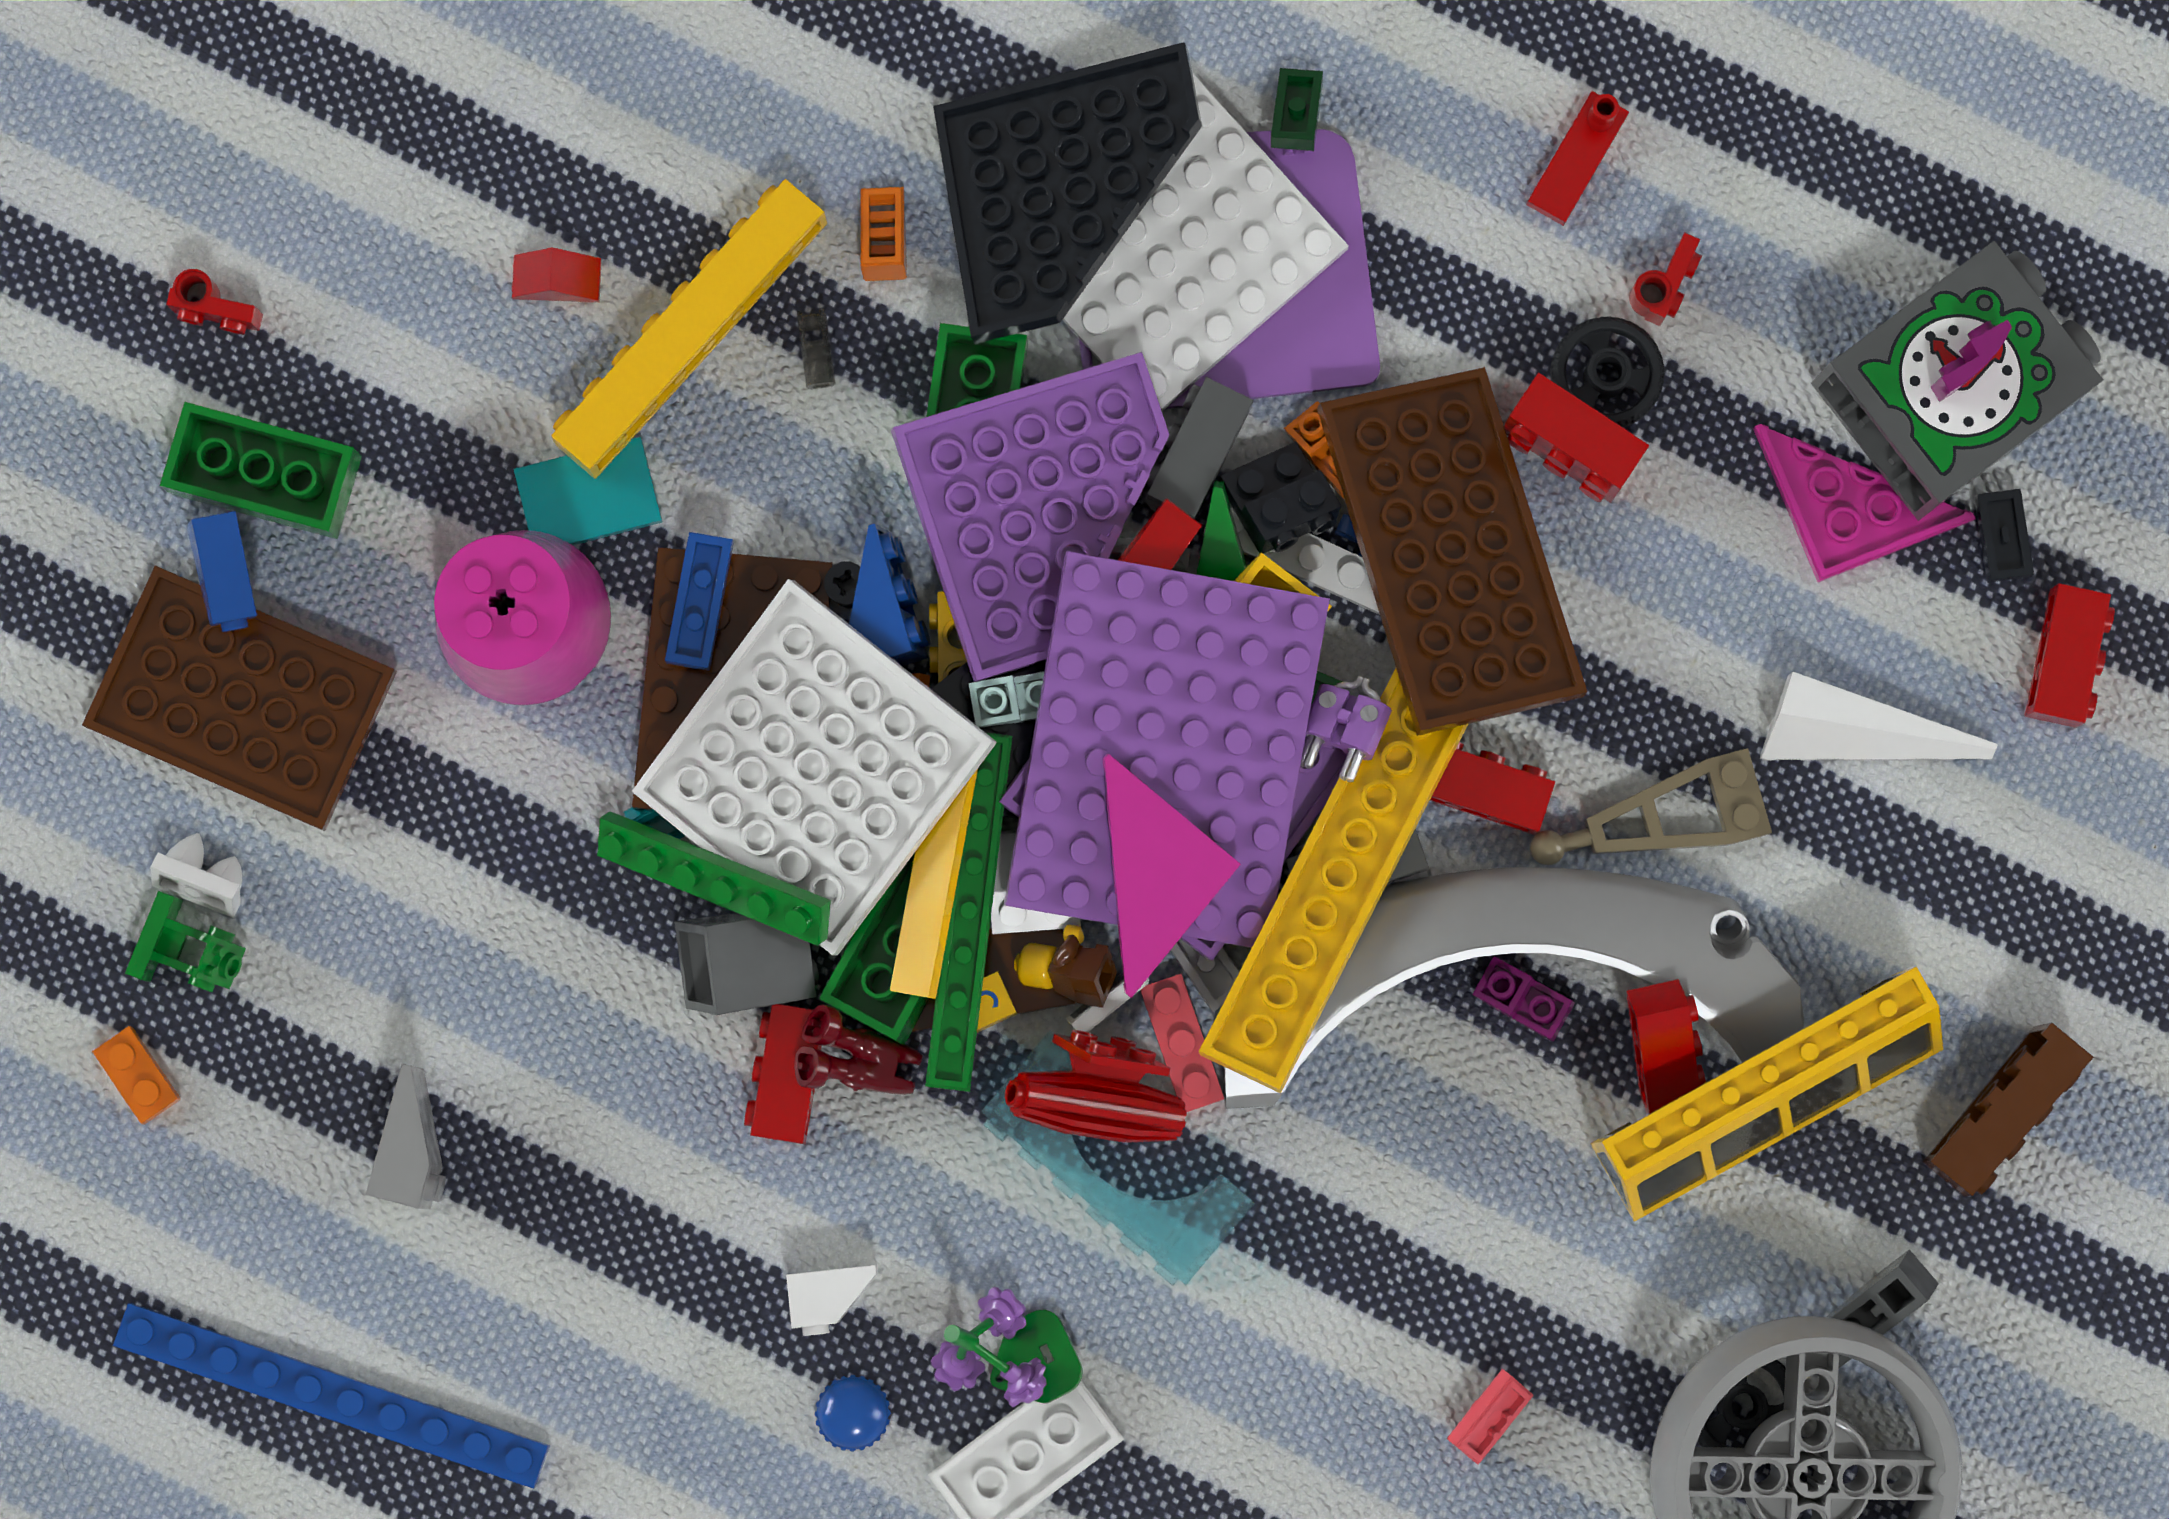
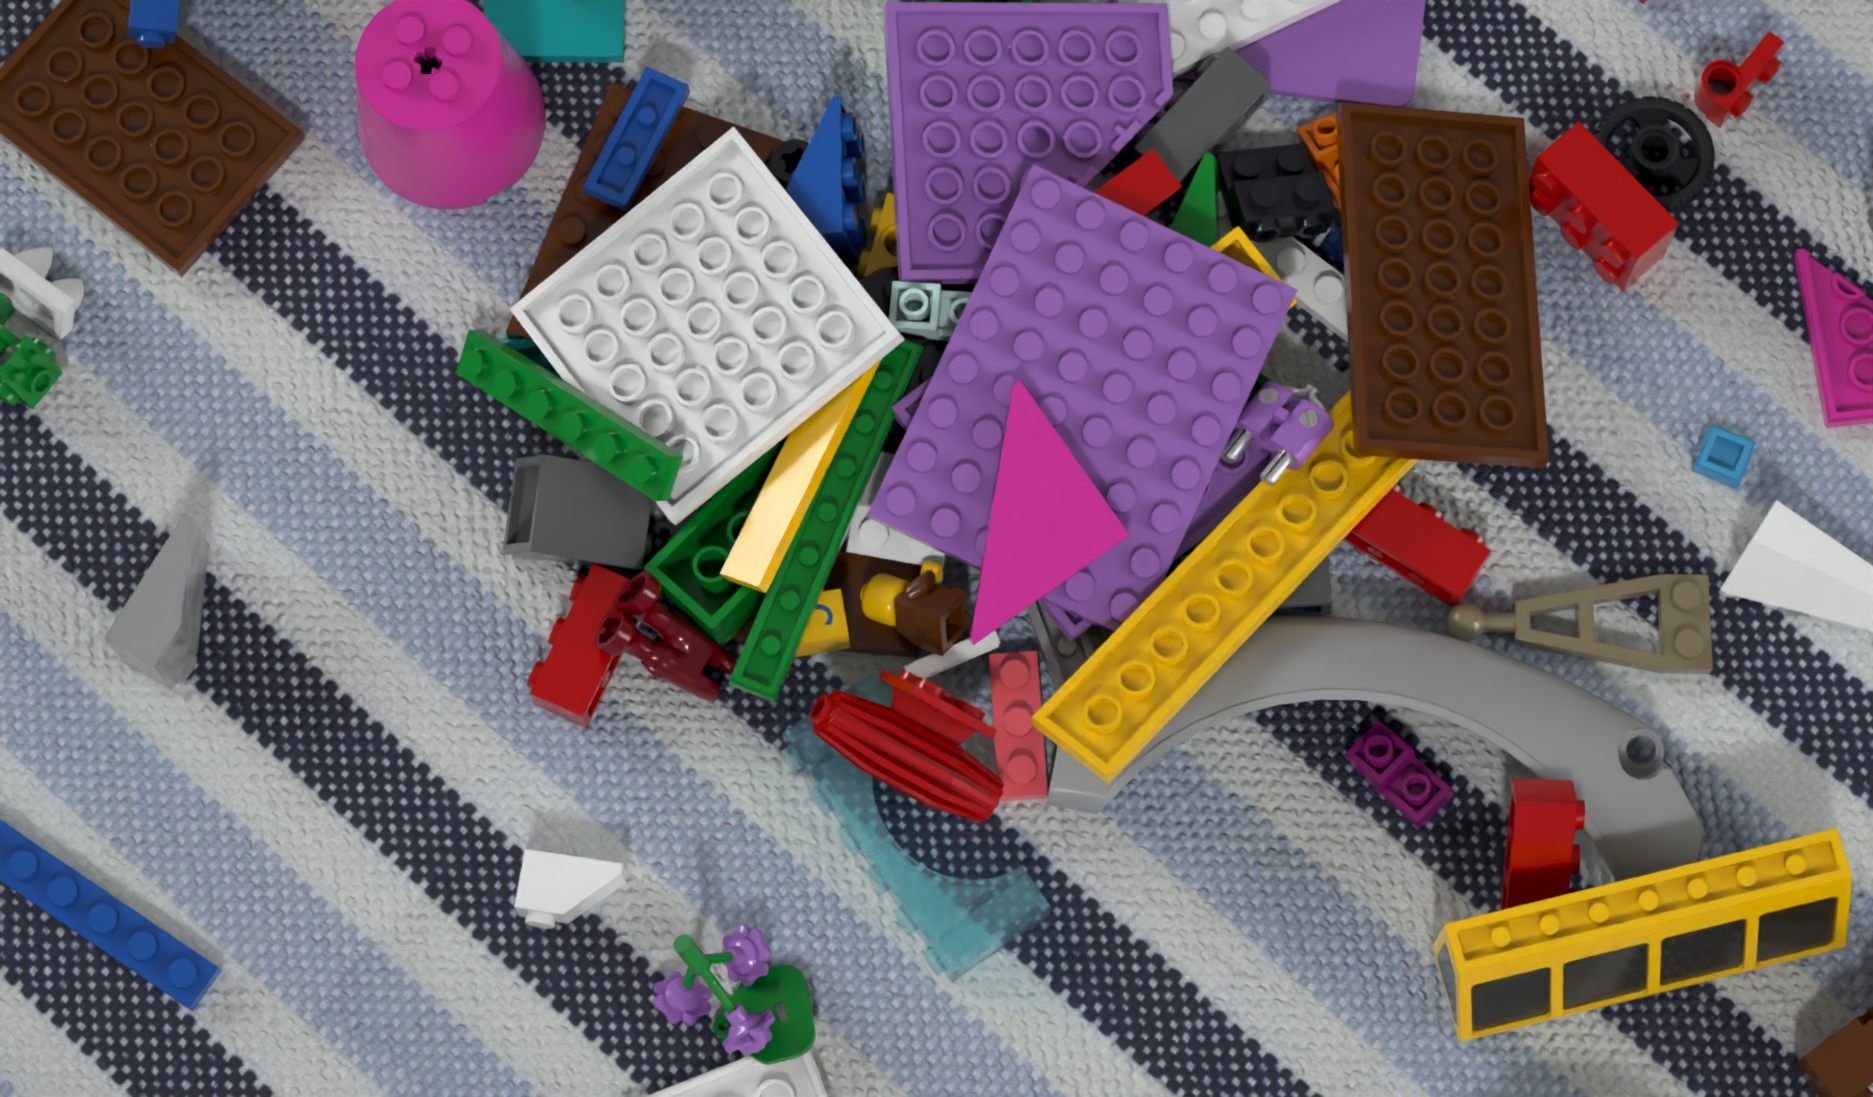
camera: 15 degrees right, 10 degrees down
blue hat [814,1375,891,1452] -> none
none -> dark azure tile [1692,424,1756,489]

